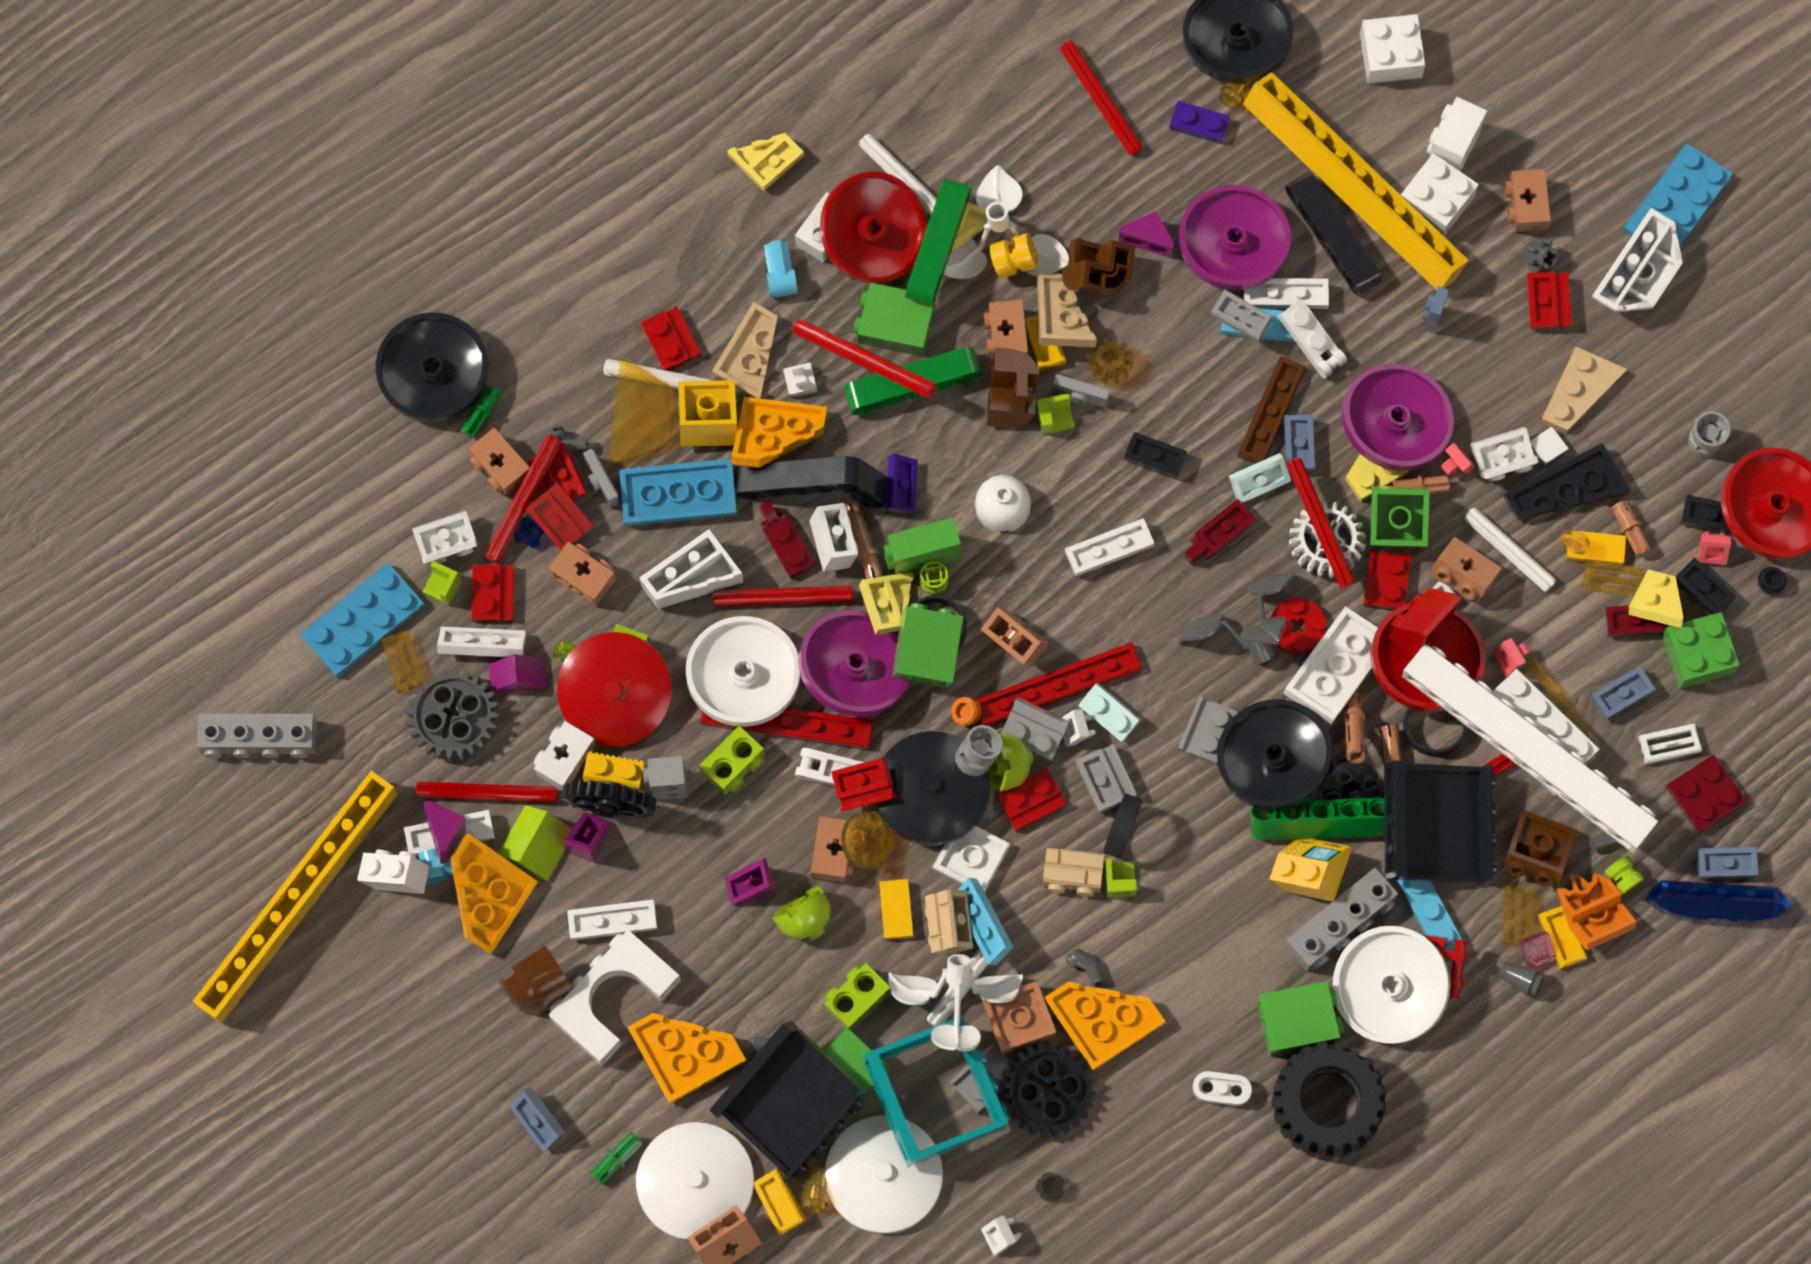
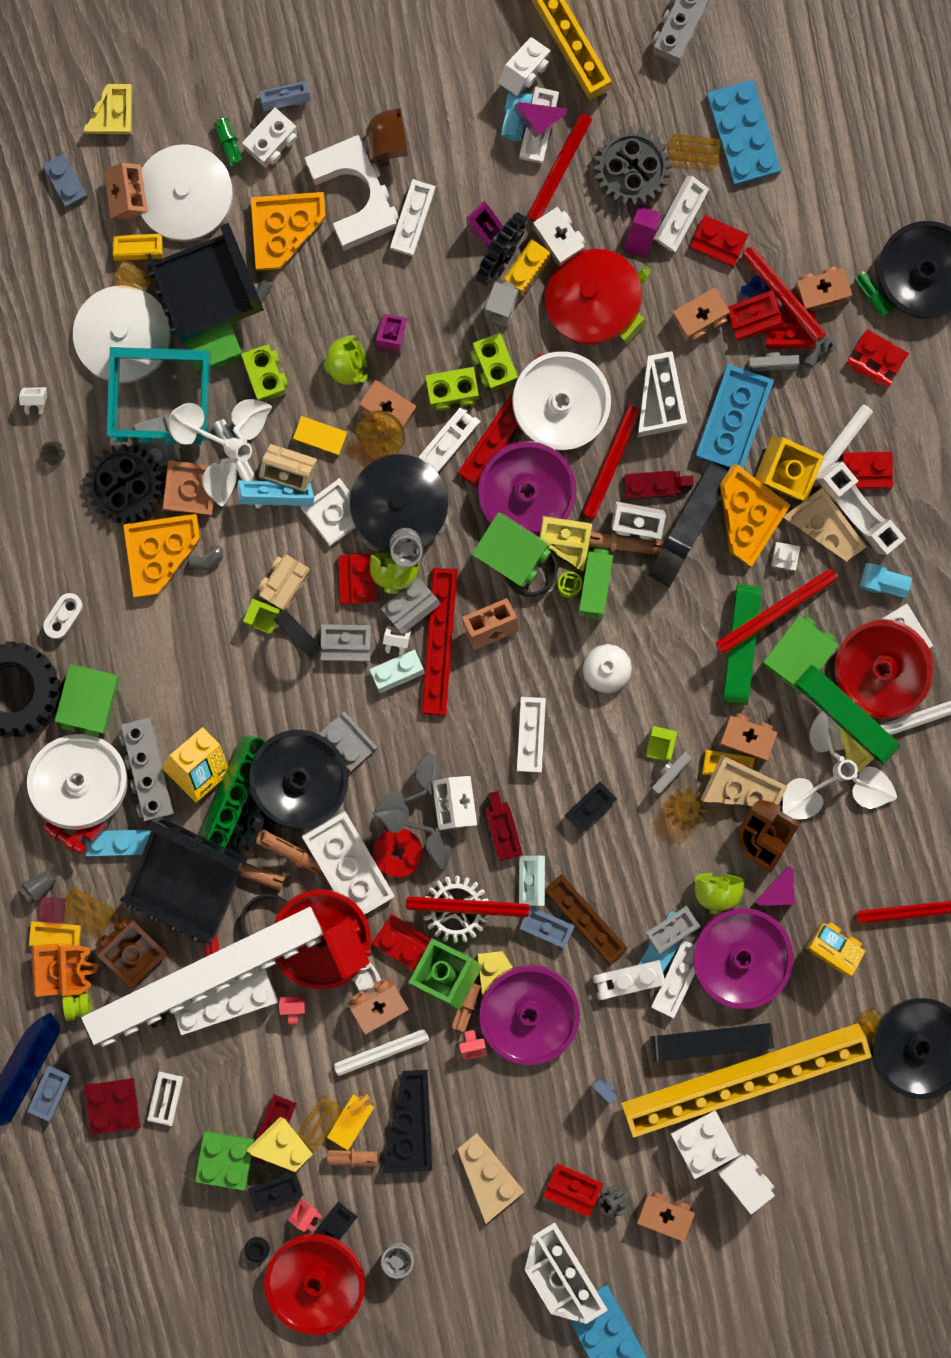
camera: 115 degrees right, 10 degrees up
white bracket [412,510,478,565] -> none
lime panel [422,561,462,606] -> none
light orange plate [450,833,538,954] -> none
lime slope [498,805,572,882] -> none
clear yellow wing [608,357,673,465] -> none
red plate [831,757,897,812] -> none
dark purple plate [886,454,918,516] -> none
orange tile [951,697,981,726] -> none
reddish brown brick [987,348,1039,427] -> none
yellow wheel [990,233,1039,279] -> none
dark purple plate [1169,101,1230,144] -> none
white brick [1360,14,1425,84] -> none
white bracket [1471,427,1539,481] -> none
clear yellow bar [1526,656,1604,752] -> none
white tile [1530,427,1568,467] -> none
sand blue plate [1591,666,1656,721] -> none
none -> white brick [242,108,298,168]
none -> lime brick [425,367,479,411]
none -> white brick [432,776,477,830]
none -> lime cylinder [694,873,745,915]
none -> yellow slope [805,922,865,976]
none -> white arch [816,462,906,555]
none -> red plate [846,329,909,389]

